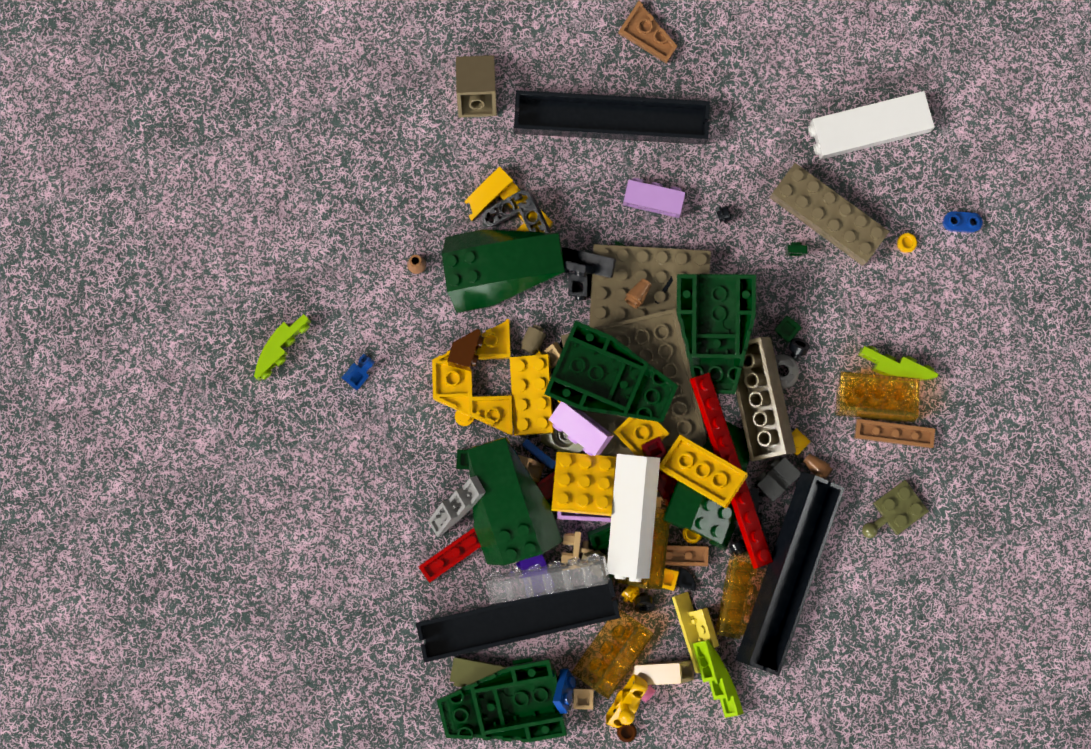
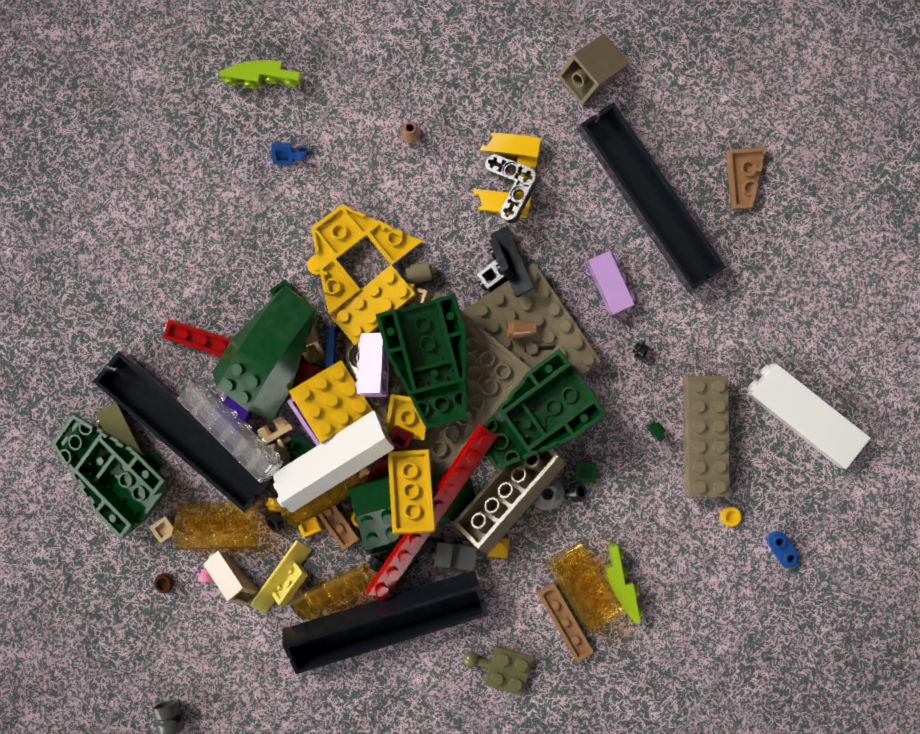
camera: 60 degrees right, 5 degrees up
light grey slope [428,476,486,537] -> none
dark green wedge [442,230,565,313] -> none
reddish brown slope [447,329,484,371] -> none
blue plate [553,668,576,714] -> none
yellow piece [606,674,648,728] -> none
black tile [676,567,696,591] -> none
lime slope [692,640,744,718] -> none
medium nougat cone [803,453,833,479] -> none

